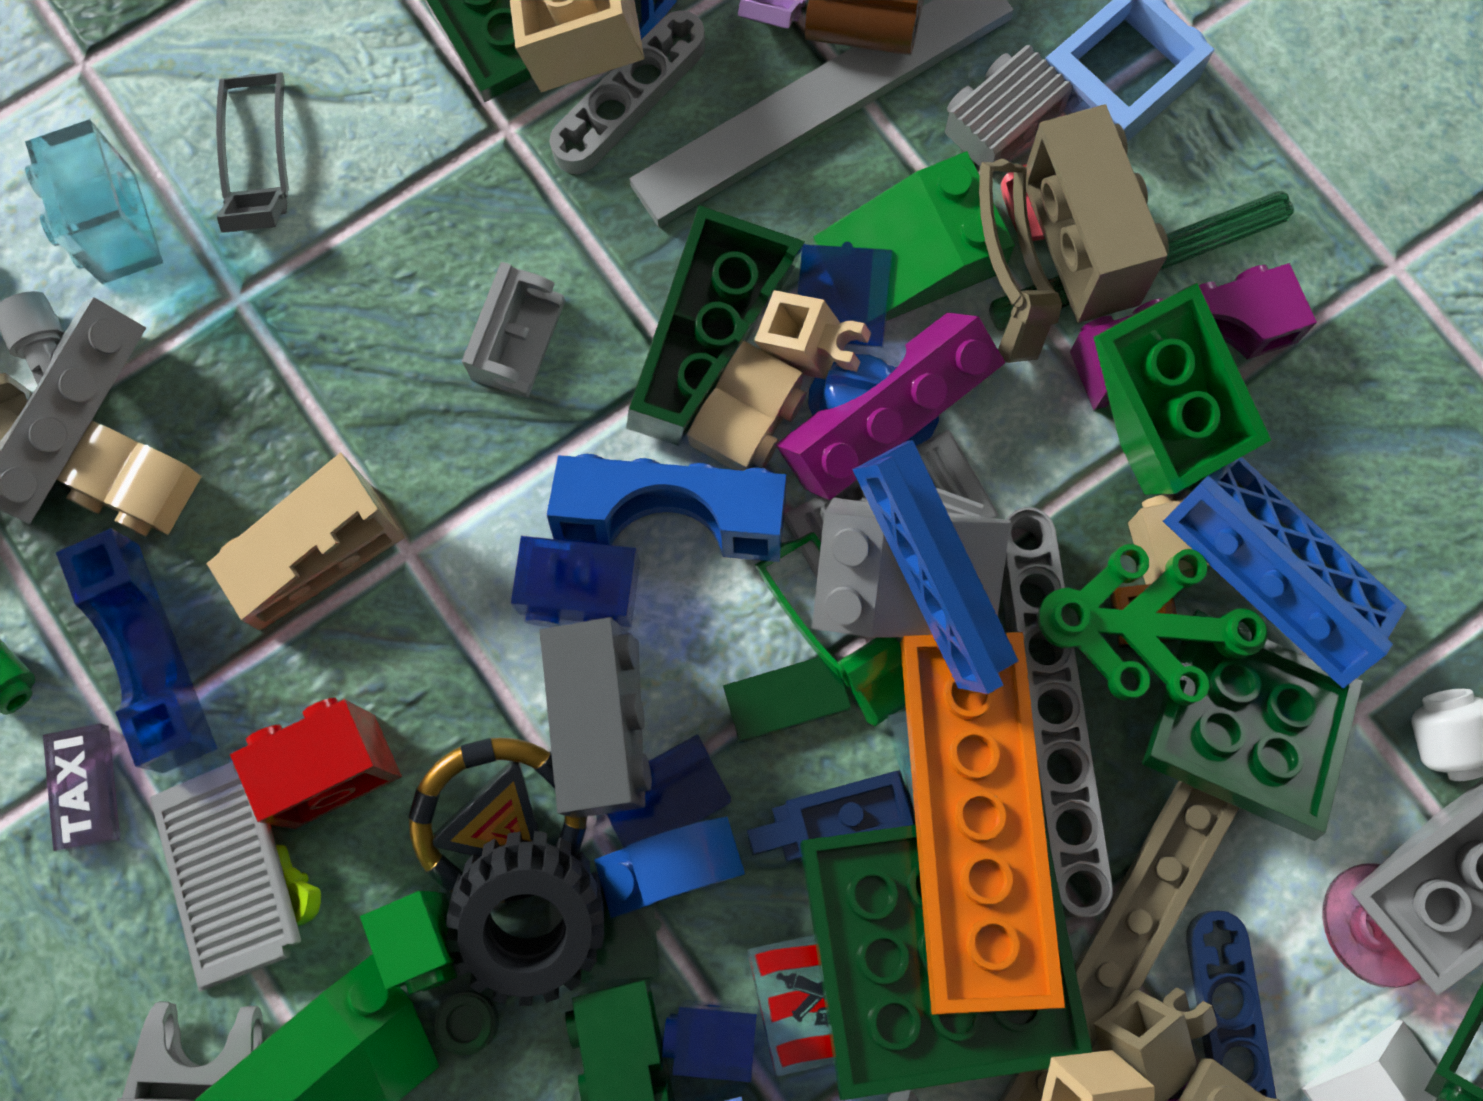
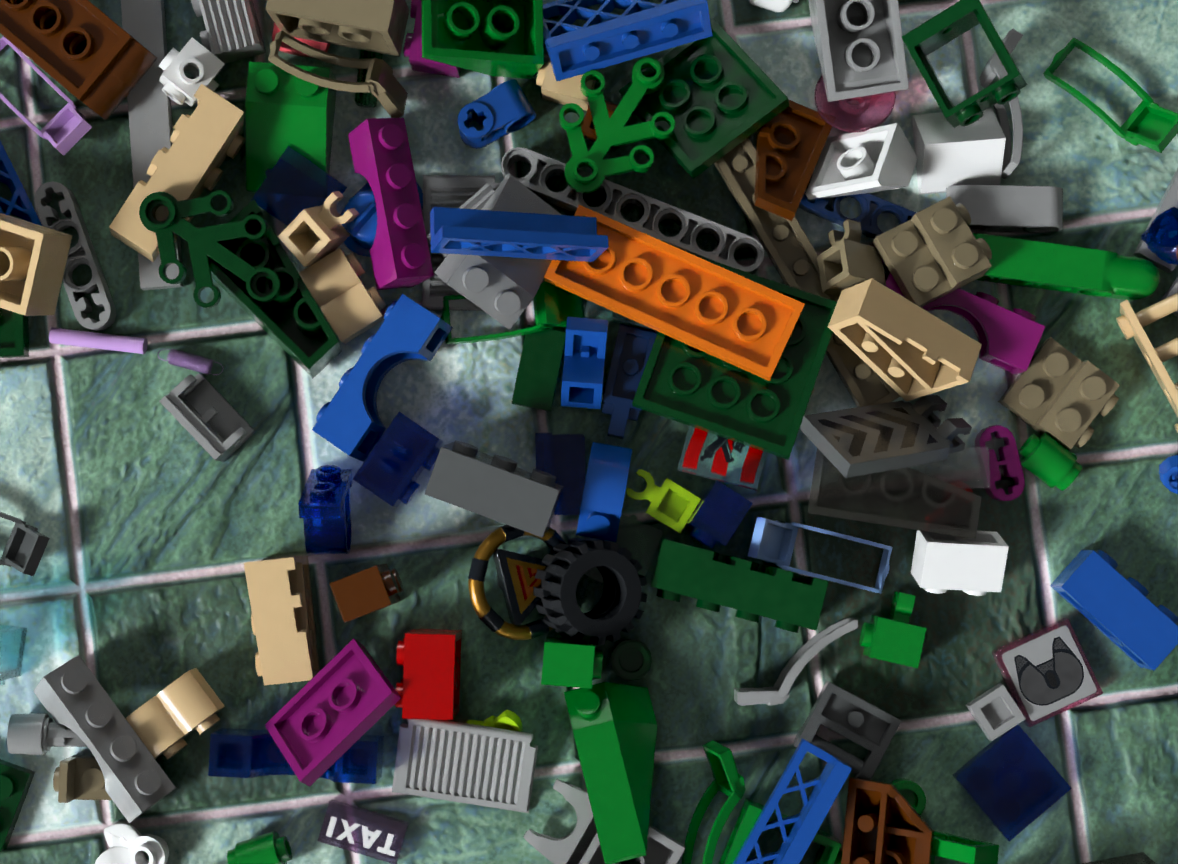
camera: 65 degrees left, 10 degrees up
none -> lavender piece [49,327,147,354]
none -> tan wedge [109,84,246,262]
none -> dark green plant [139,190,282,308]
none -> lavender piece [158,348,224,375]
none -> white brick [159,37,225,107]
none -> magenta plate [265,638,401,787]
none -> clear blue pin [298,465,353,554]
none -> reddish brown brick [329,563,404,623]
none -> blue piece [457,79,537,149]
none -> blue brick [561,317,608,410]
none -> lime plate [625,469,701,534]
none -> reddish brown wing [754,100,835,221]
none -> white slope [805,123,918,200]

